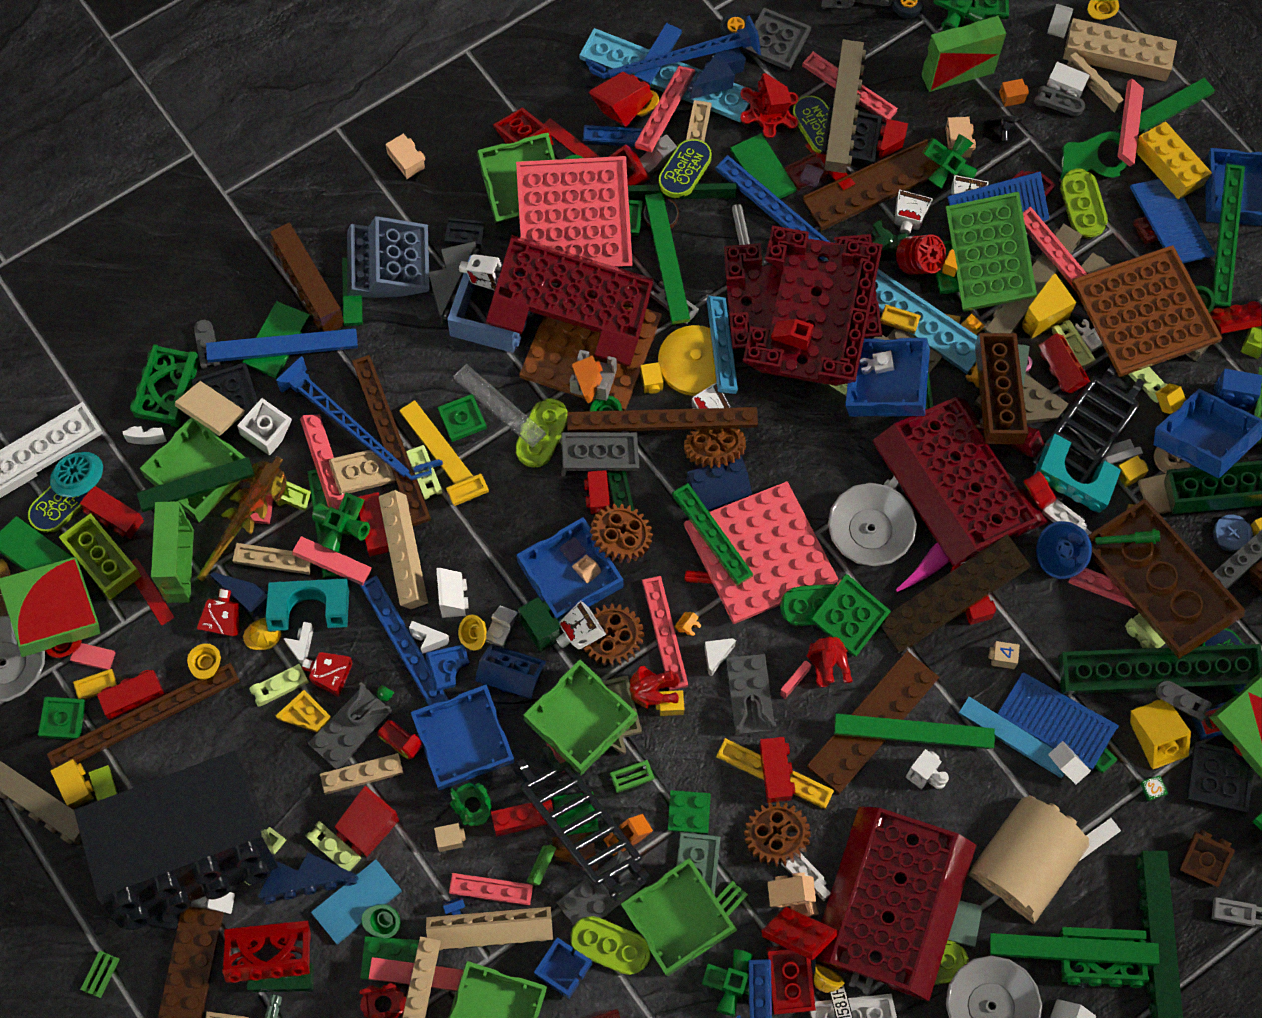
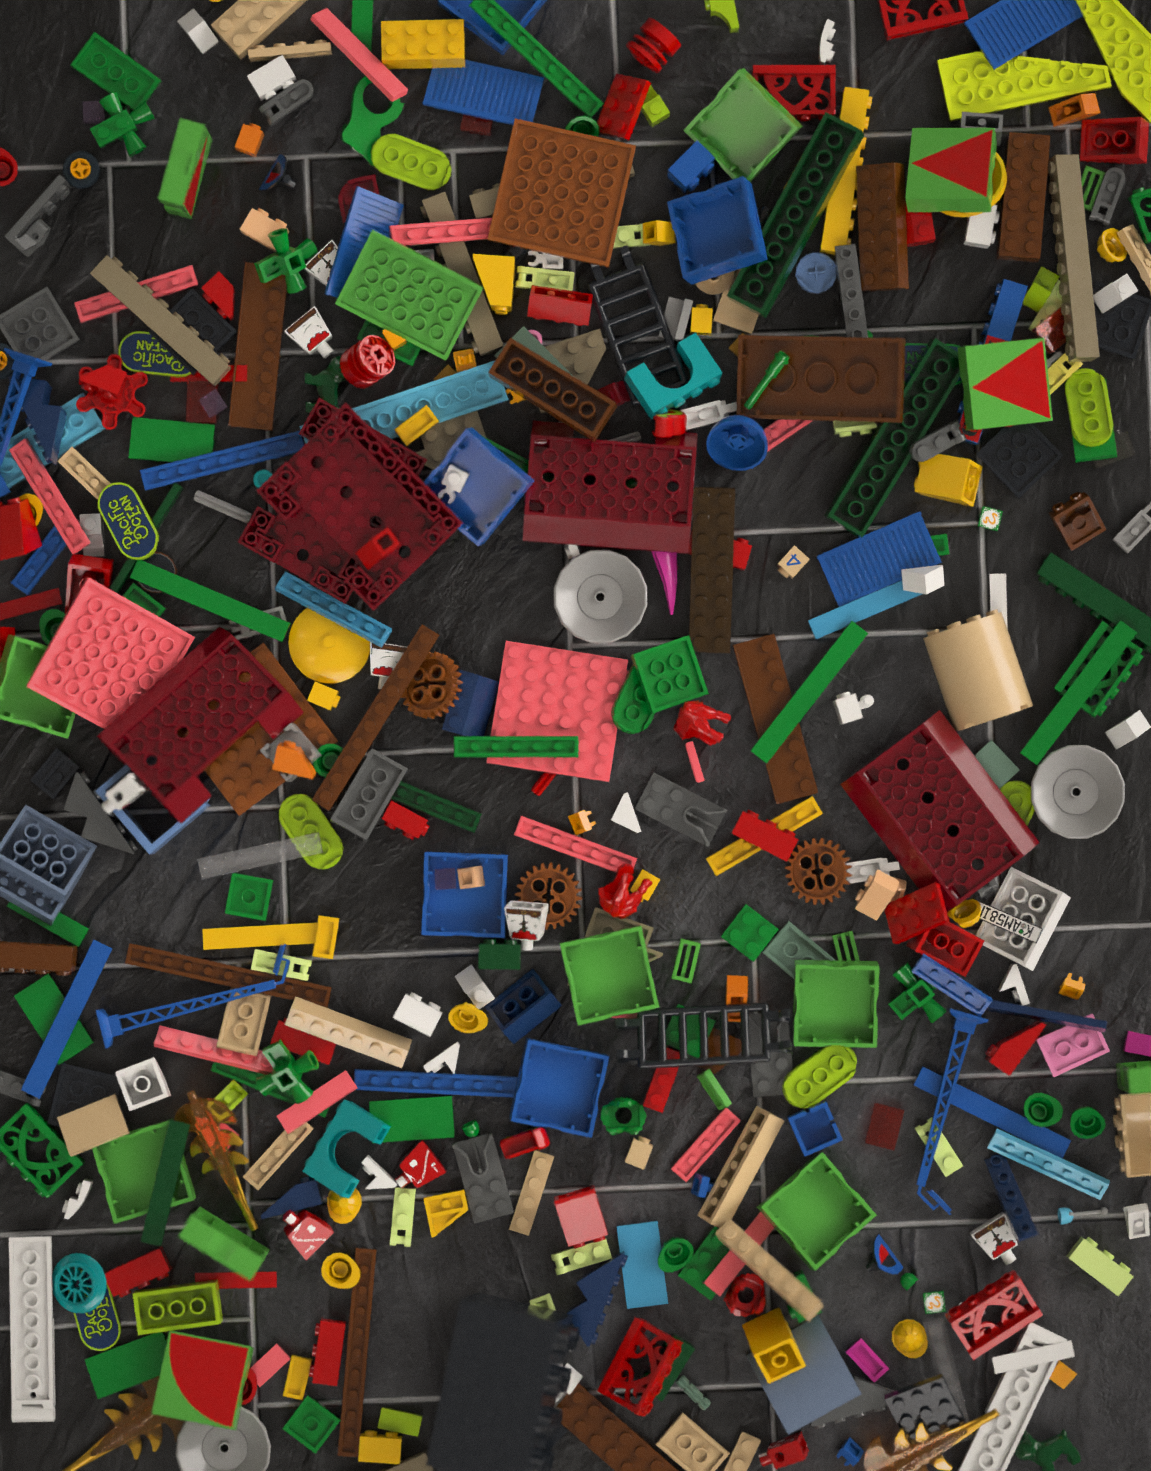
camera: 55 degrees left, 20 degrees up
blue tile [425,645,469,691] -> none
dark orange gear [590,504,653,563] -> none
none -> green tile [369,1096,455,1143]

